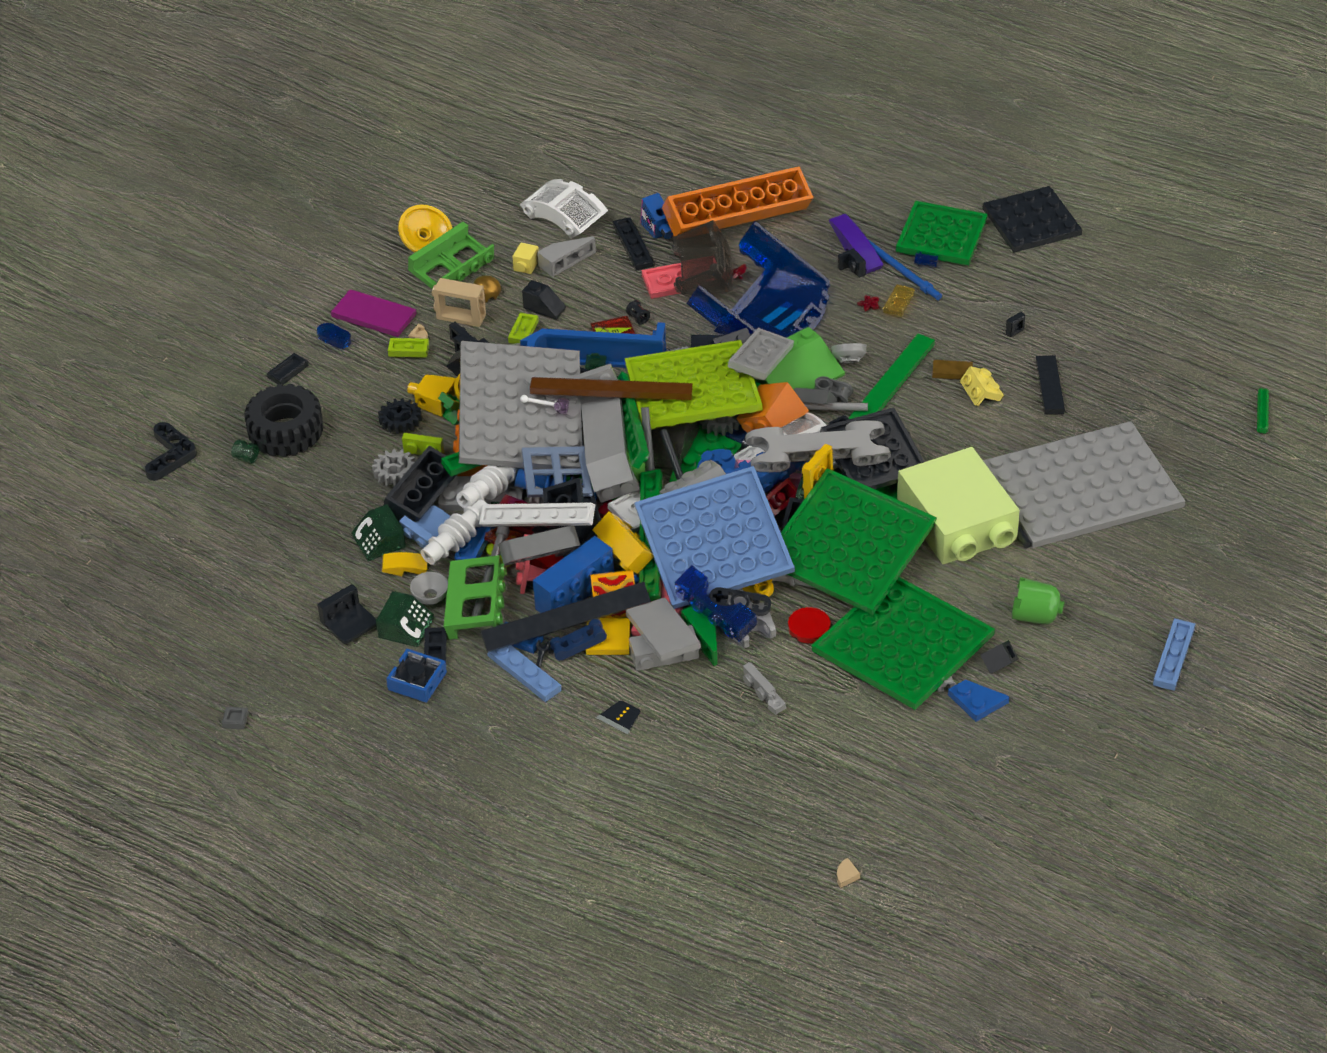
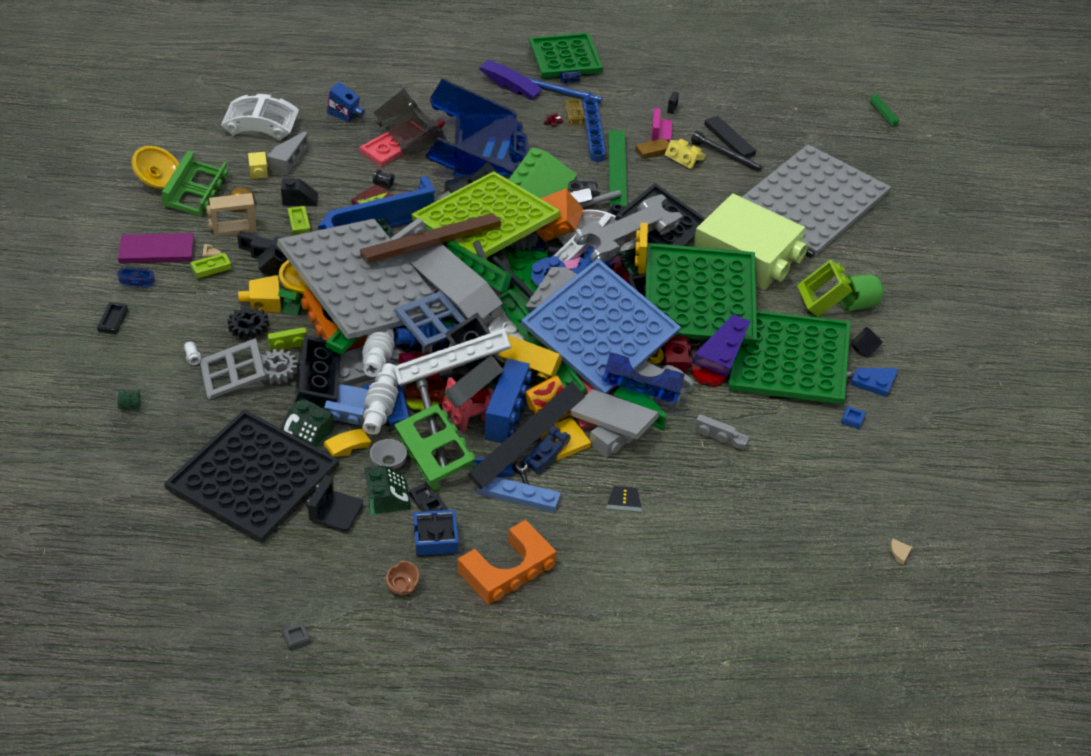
camera: 35 degrees left, 0 degrees up
black beam [145,422,197,481] -> none
black tyre [244,384,324,457] -> none
hinge [520,395,570,415] -> none
black tile [613,217,654,271] -> none
orange brick [662,166,813,240] -> none
black beam [709,587,771,616] -> none
light grey plate [728,328,794,380] -> none
light grey piece [831,343,867,364] -> none
black bracket [838,248,866,278] -> none
black plate [982,186,1082,253] -> none
medium blue plate [1153,618,1195,691] -> none
none -> black plate [164,409,339,543]
none -> white pin [184,342,201,365]
none -> light grey window [200,338,266,400]
none -> nougat hair [386,560,420,595]
none -> orange arch [457,520,557,605]
none -> blue beam [583,97,605,162]
none -> dark pink panel [652,108,672,142]
none -> dark red brick [662,336,692,375]
none -> black piece [691,130,762,171]
none -> dark purple wedge [692,314,751,377]
none -> lime window [797,259,852,317]
none -> blue tile [841,406,866,429]

